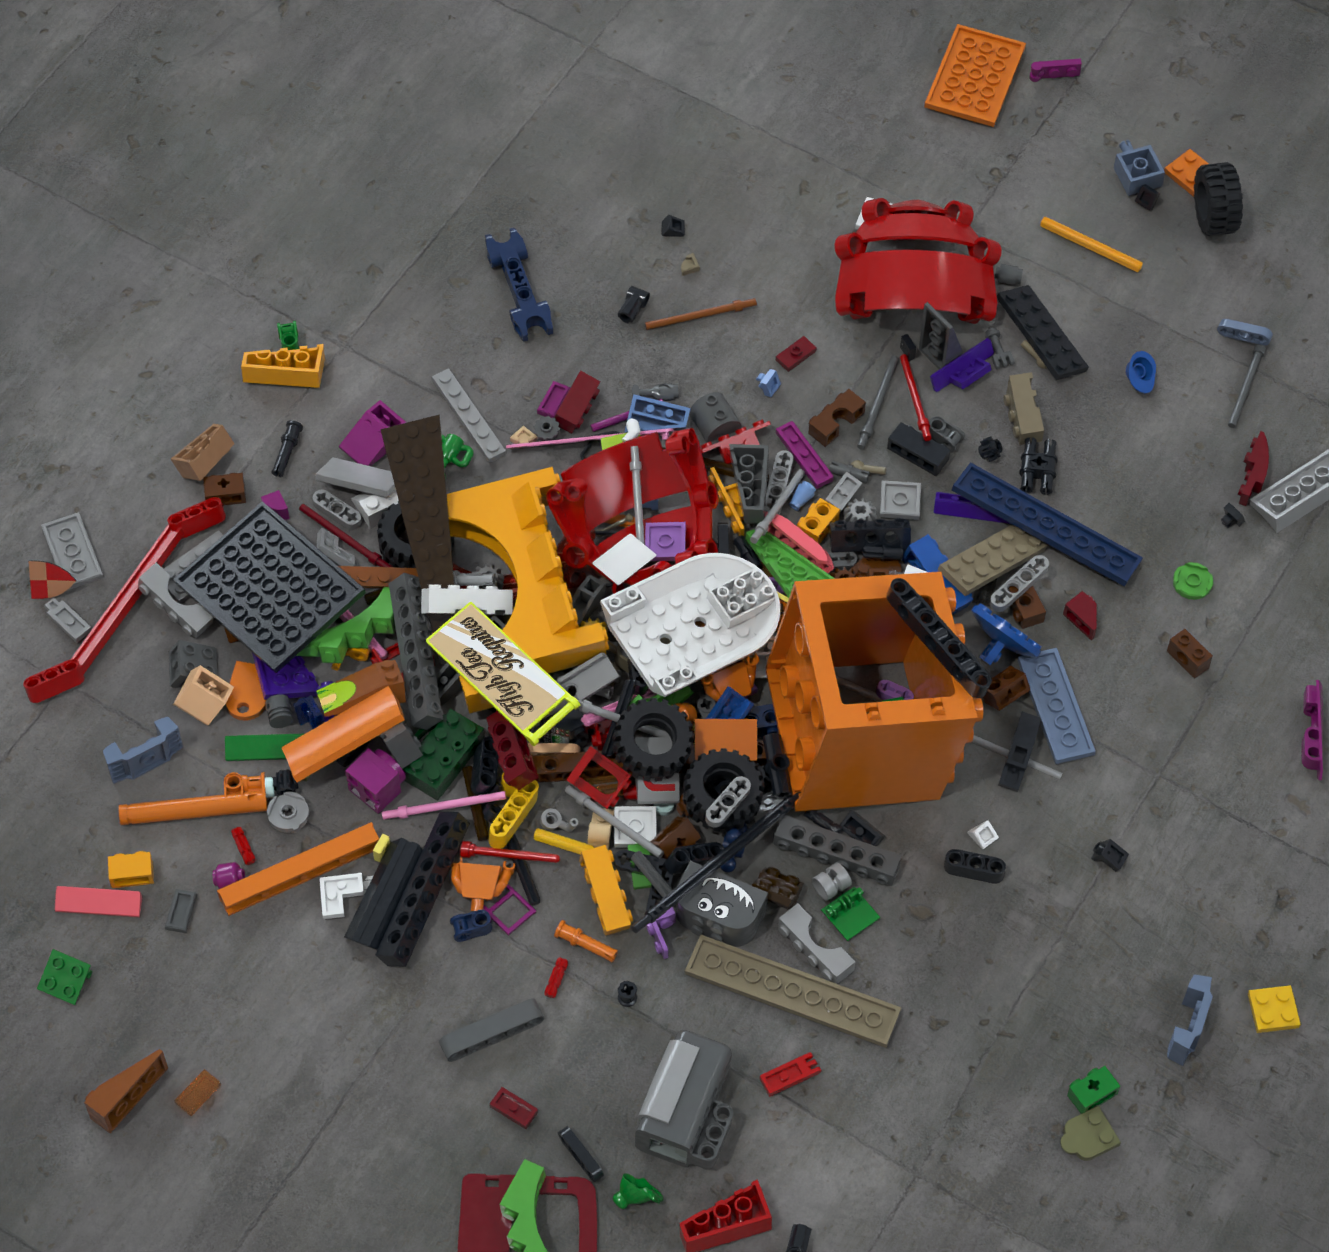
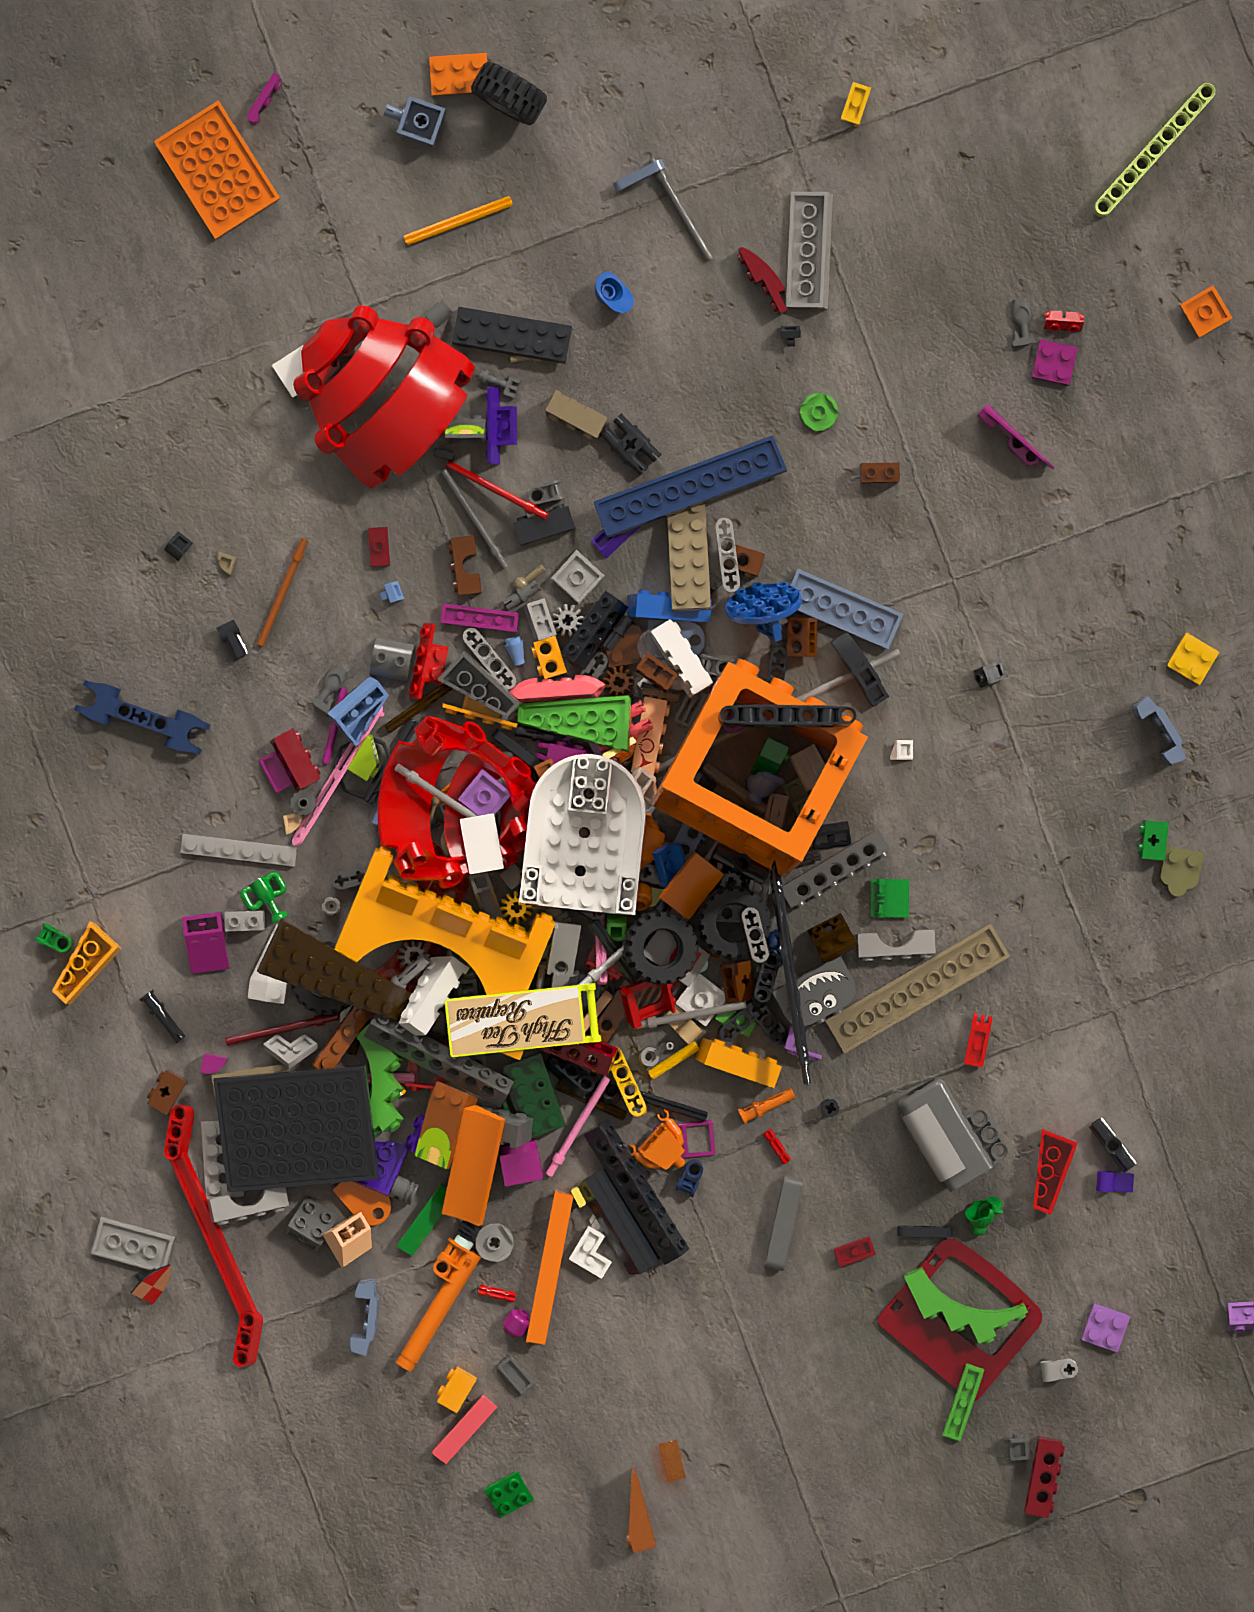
camera: 55 degrees left, 30 degrees up
light grey hinge [44,598,92,643] -> none
medium nougat wedge [171,424,235,481] -> none
clear blue bracket [293,695,324,730] -> none
light grey beam [313,490,362,530] -> none
light grey tile [315,457,396,498] -> none
red piece [460,841,560,863] -> none
white arm [622,419,640,442] -> none
dark grey axle [631,851,673,898] -> none
light grey bar [750,469,805,544] -> none
light grey wheel [812,862,852,901] -> none
black beam [944,849,1006,884] -> none
black gear [978,436,1003,462] -> none
dark red slope [1063,591,1097,640] -> none
black tile [1135,184,1160,211] -> none

